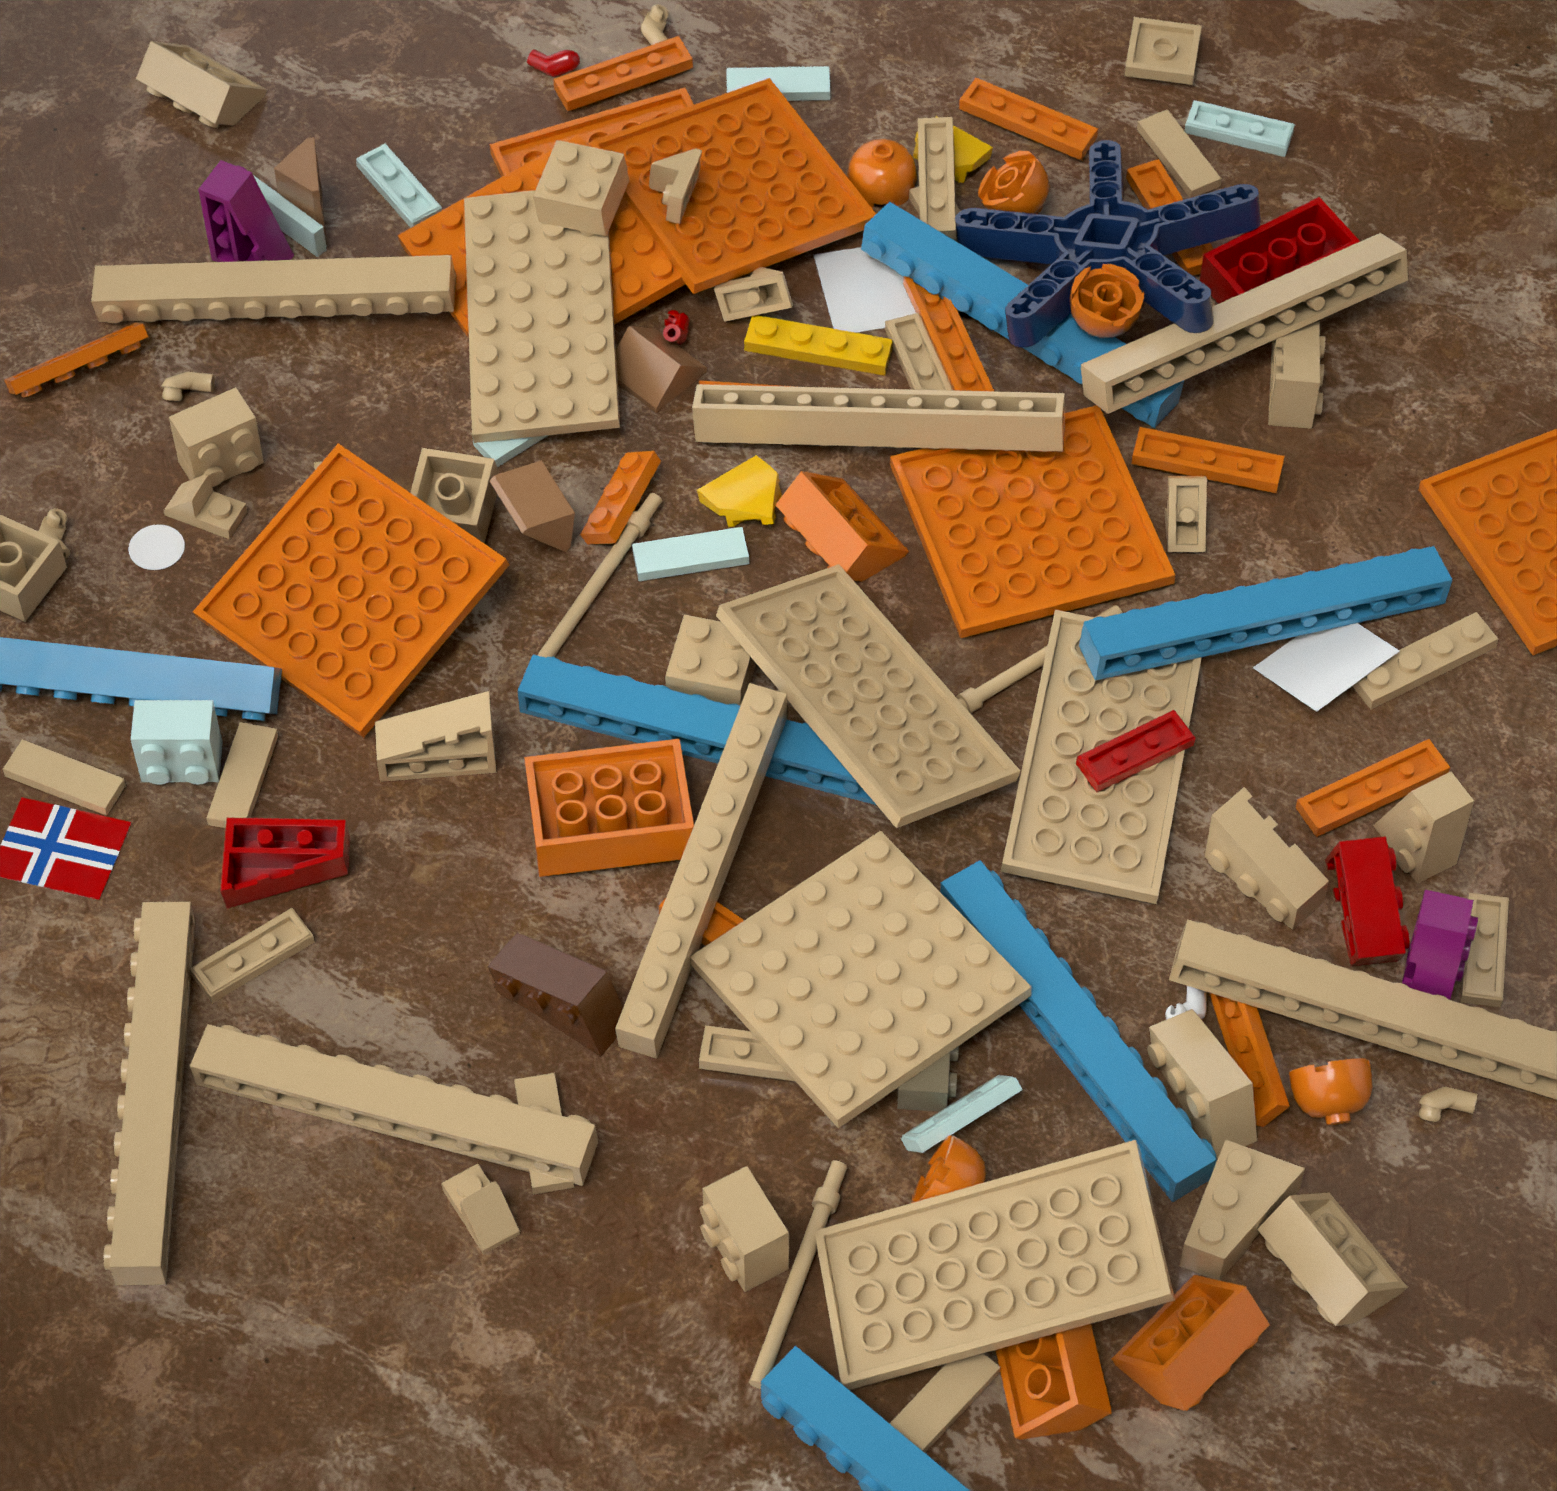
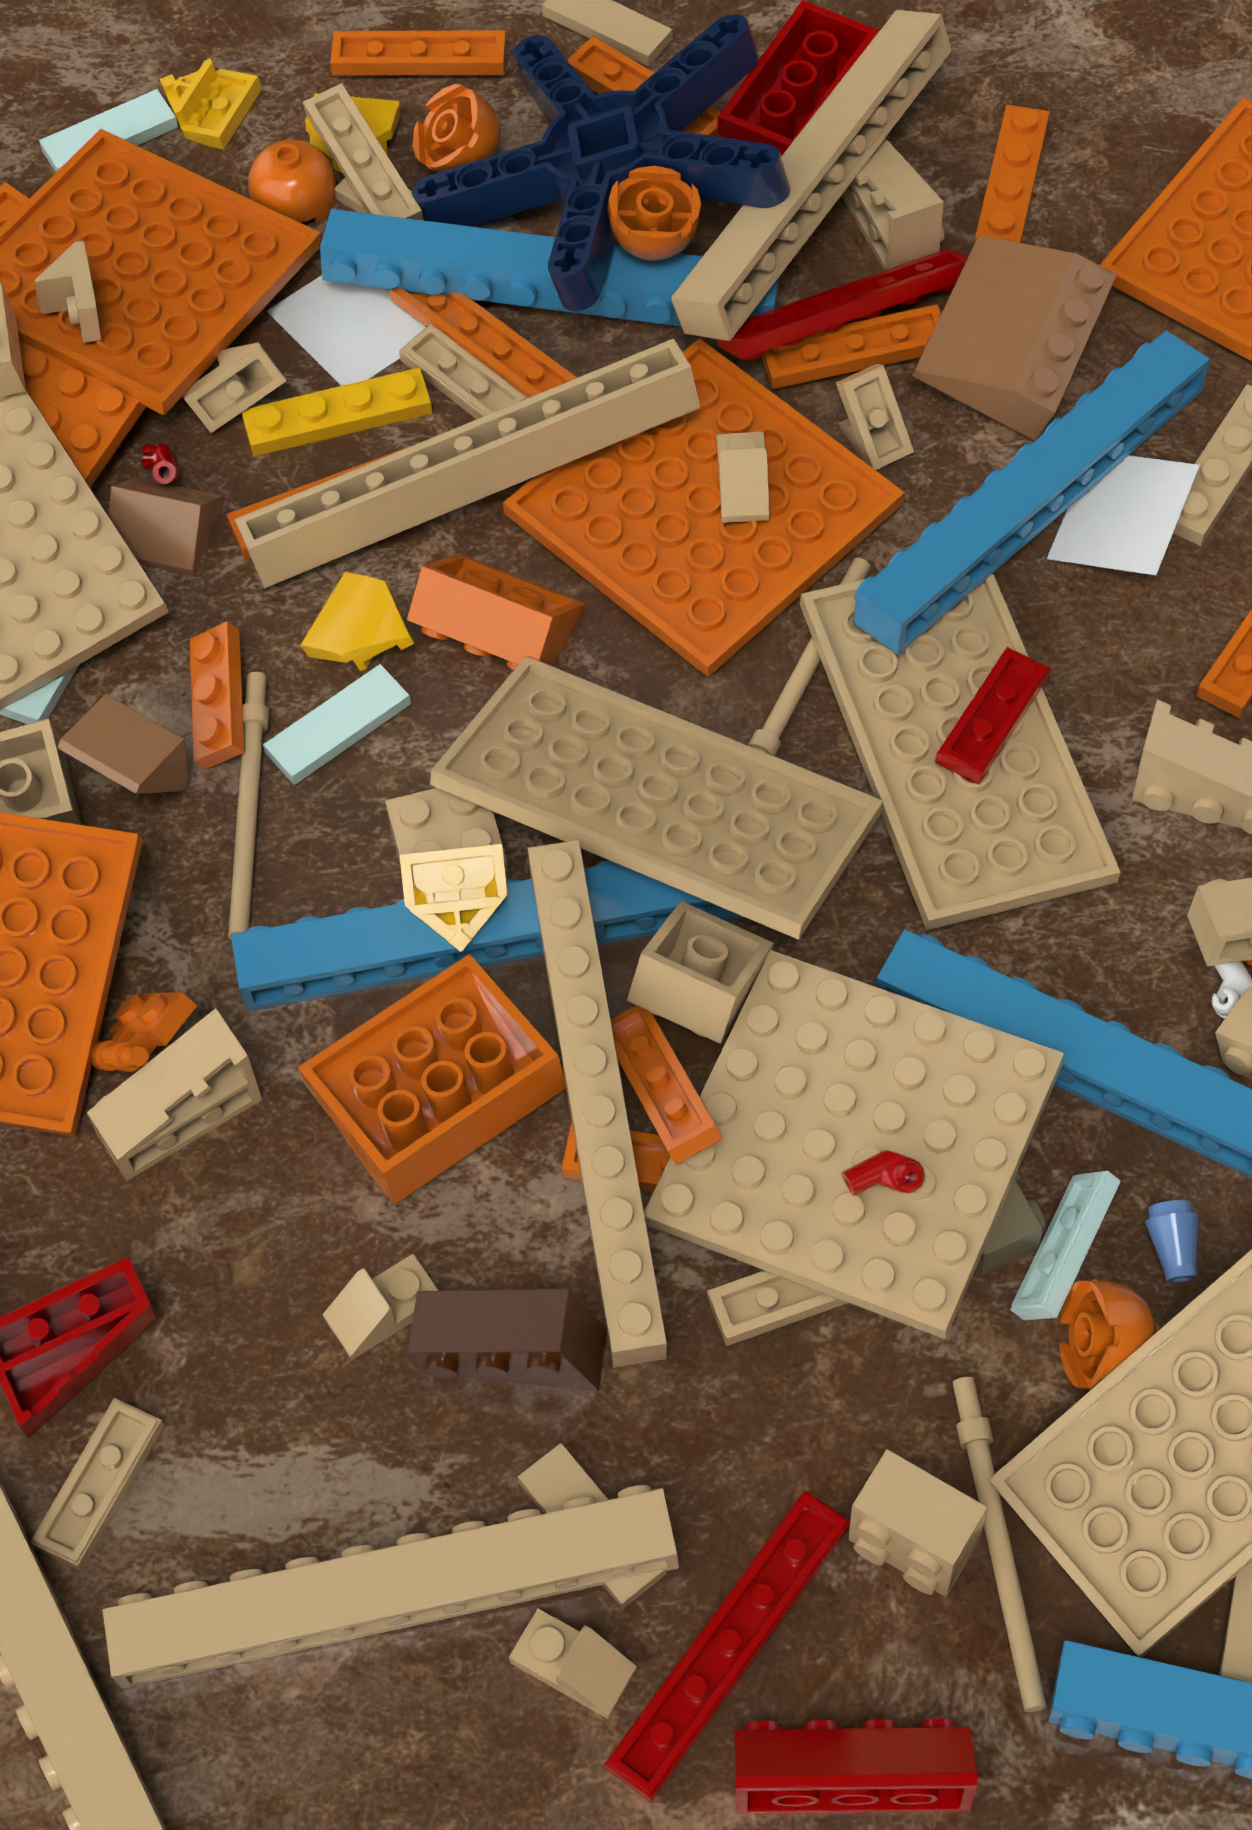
camera: 25 degrees left, 5 degrees up
none -> orange plate [91,992,197,1072]
none -> yellow slope [160,58,263,150]
none -> tan slope [323,1254,438,1360]
none -> yellow slope [400,844,508,952]
none -> red tile [604,1490,850,1804]
none -> orange plate [610,1005,723,1165]
none -> tan brick [627,901,774,1044]
none -> tan slope [716,432,769,523]
none -> red plate [718,248,968,360]
none -> red slope [734,1718,978,1815]
none -> red arm [841,1150,925,1196]
none -> medium nougat slope [912,235,1117,441]
none -> orange plate [974,104,1050,243]
none -> medium blue cone [1145,1200,1199,1283]

